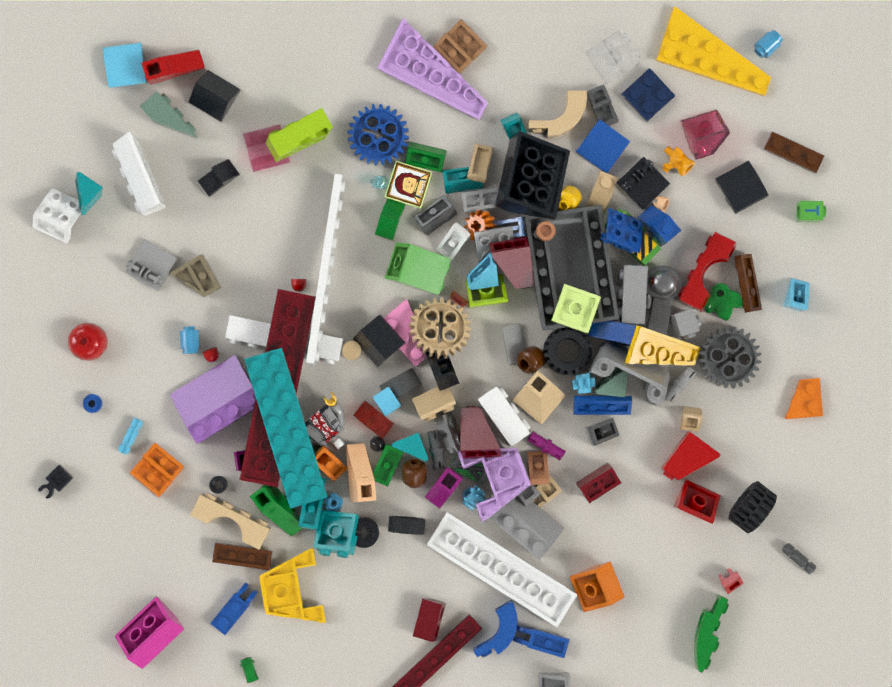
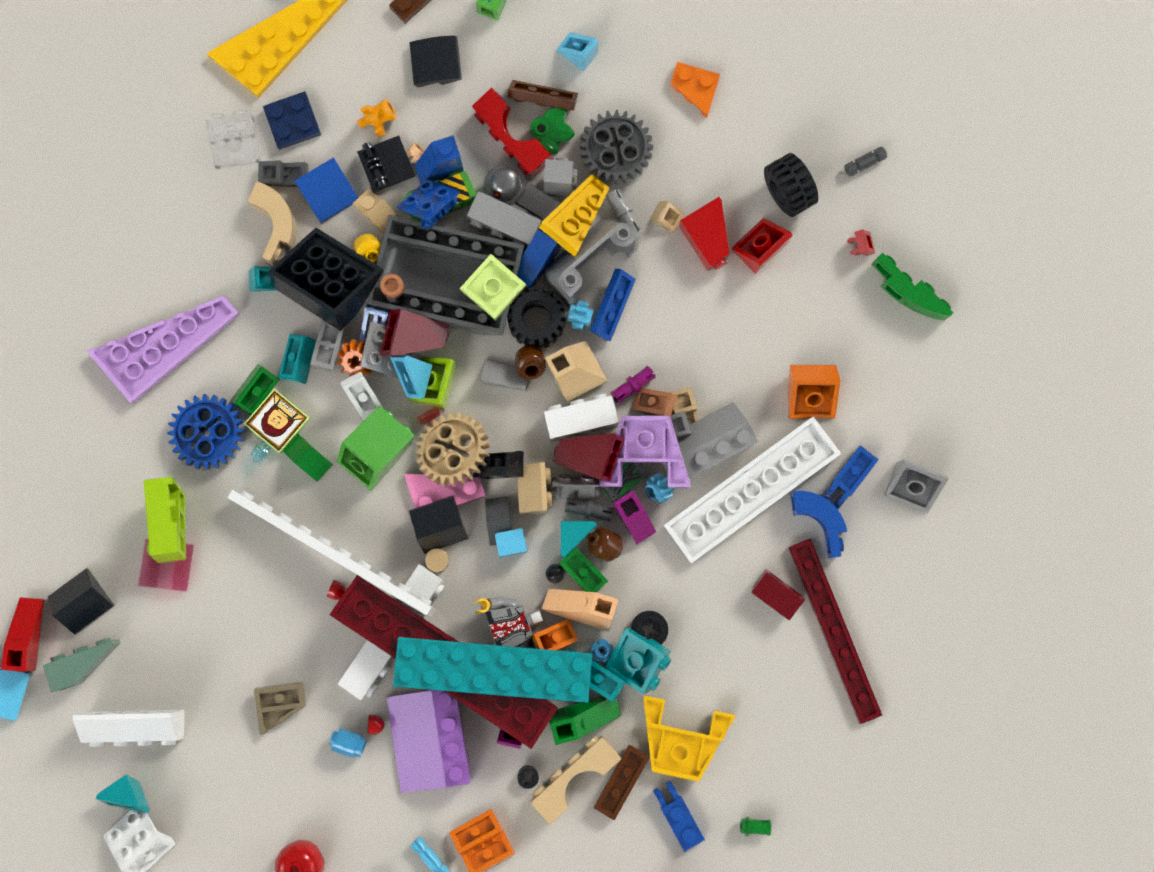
camera: 70 degrees left, 5 degrees down
light grey hinge [125,239,177,291] -> none
black slope [198,159,240,197] -> none
clear red slope [353,401,395,439] -> none
black tyre [388,516,425,535] -> none
dark grey slope [413,195,457,235] -> none
medium nougat slope [433,19,488,74] -> none
tan tile [467,143,493,183] -> none
dark red hinge [576,463,622,504] -> none
dark grey slope [585,418,620,446] -> none
sand green slope [595,368,628,397] -> none
clear pink slope [681,109,730,160] -> none

